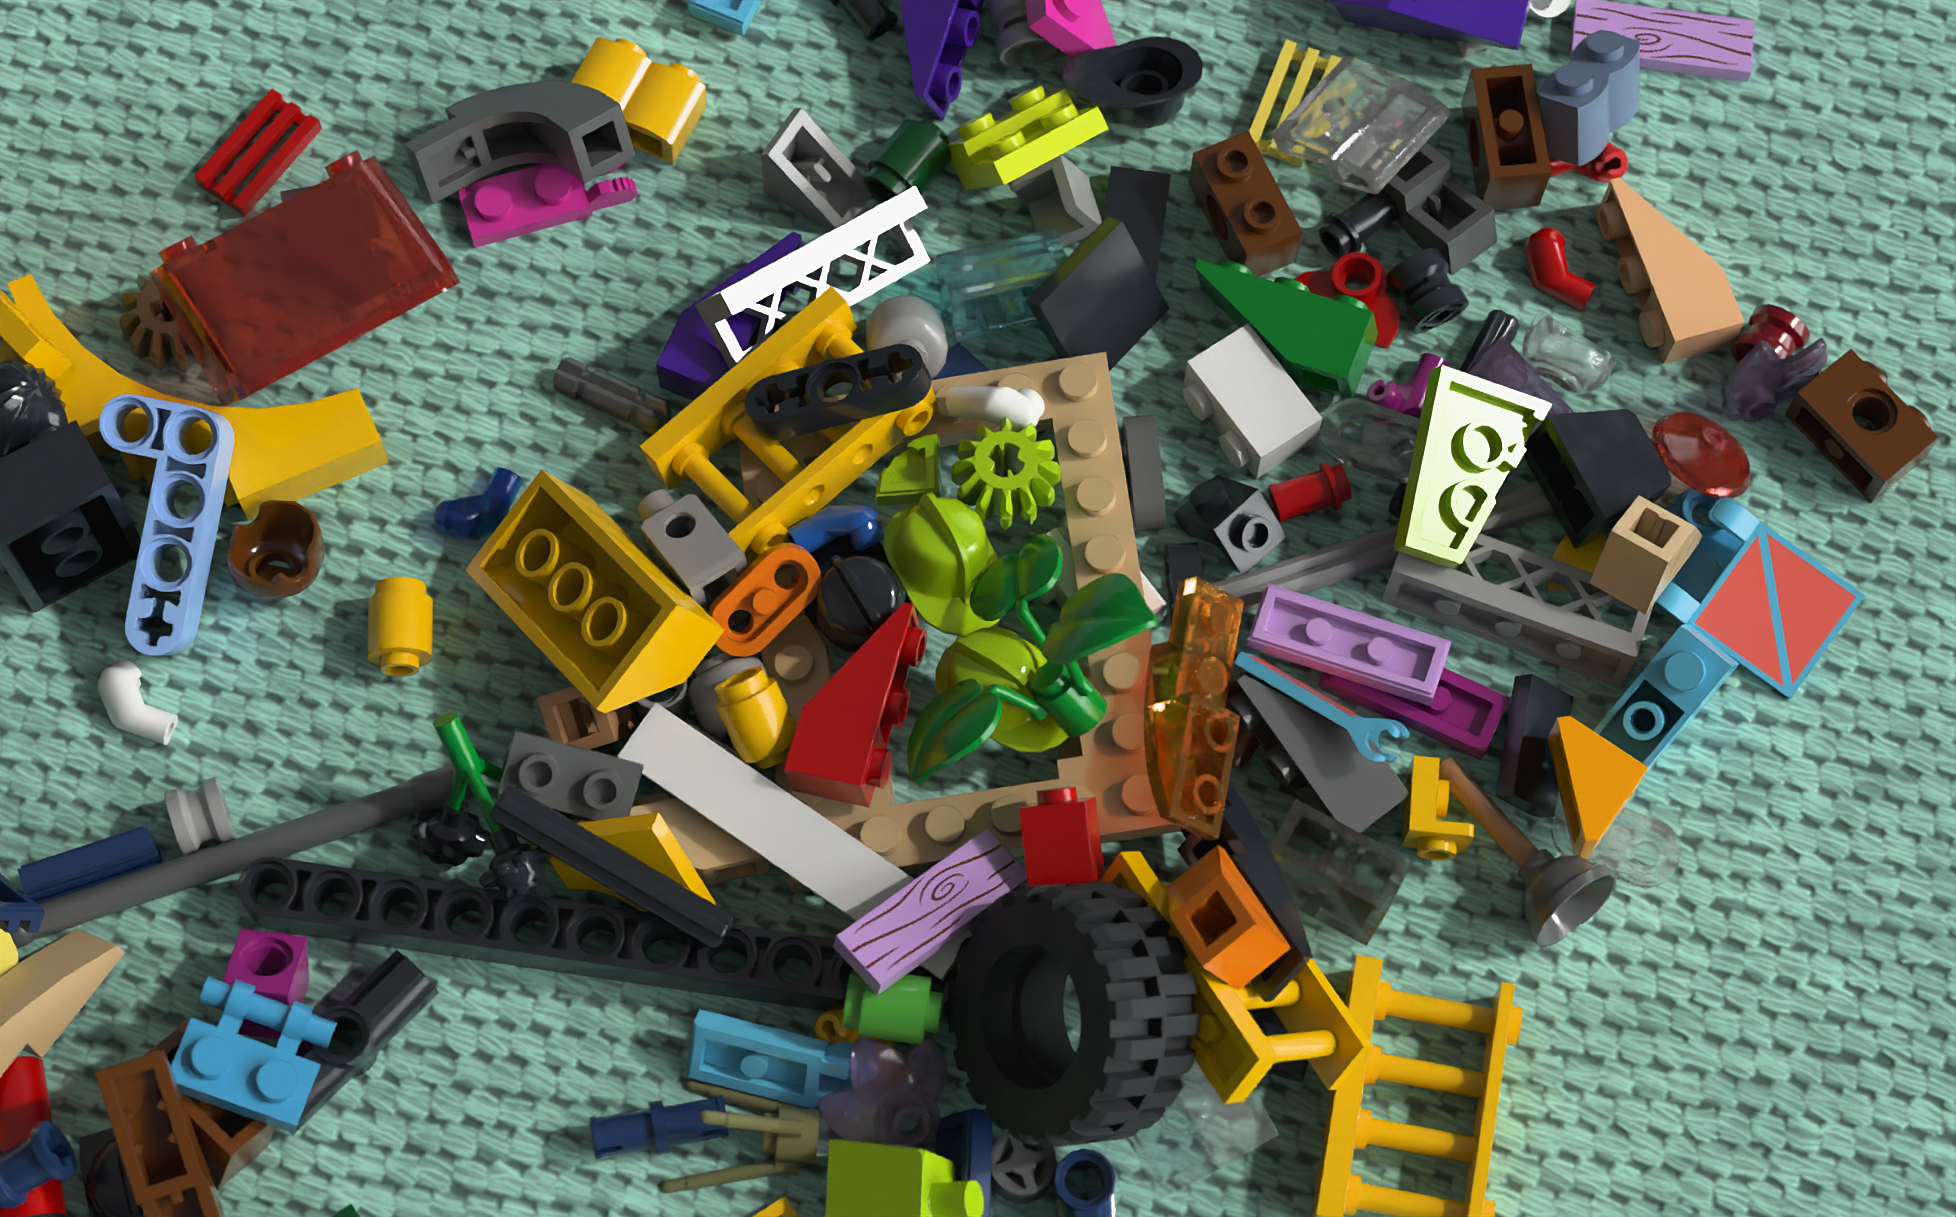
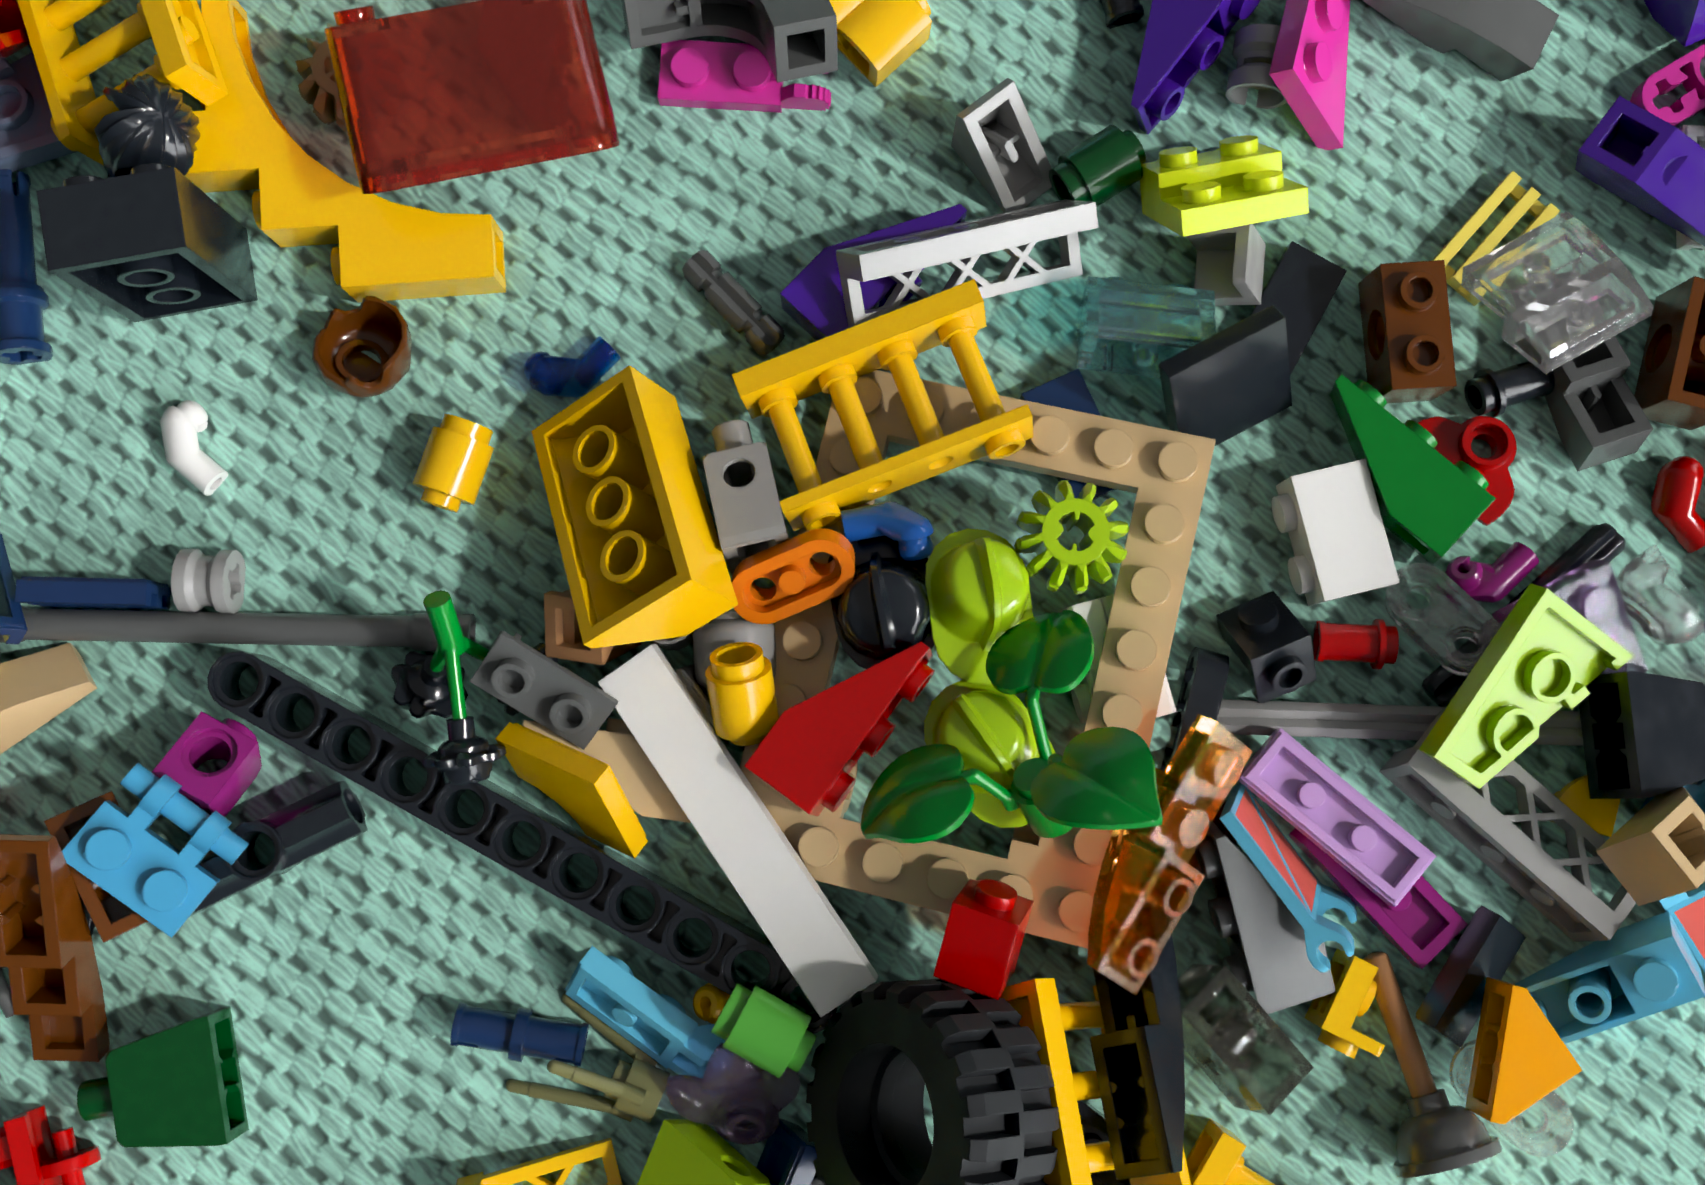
camera: 20 degrees right, 15 degrees up
light blue beam [99,394,234,656] -> none
black axle [490,786,734,949] -> none
black beam [745,344,931,440] -> none
lavender tile [833,828,1028,996] -> none
light grey head [865,295,948,382] -> none
lime tile [876,434,942,506] -> none
white arm [945,386,1045,432] -> none
black piece [1062,37,1203,128] -> none
dark grey beam [1122,415,1166,531] -> none
orange slope [1167,845,1291,990] -> none
black wheel [1386,248,1469,333] -> none

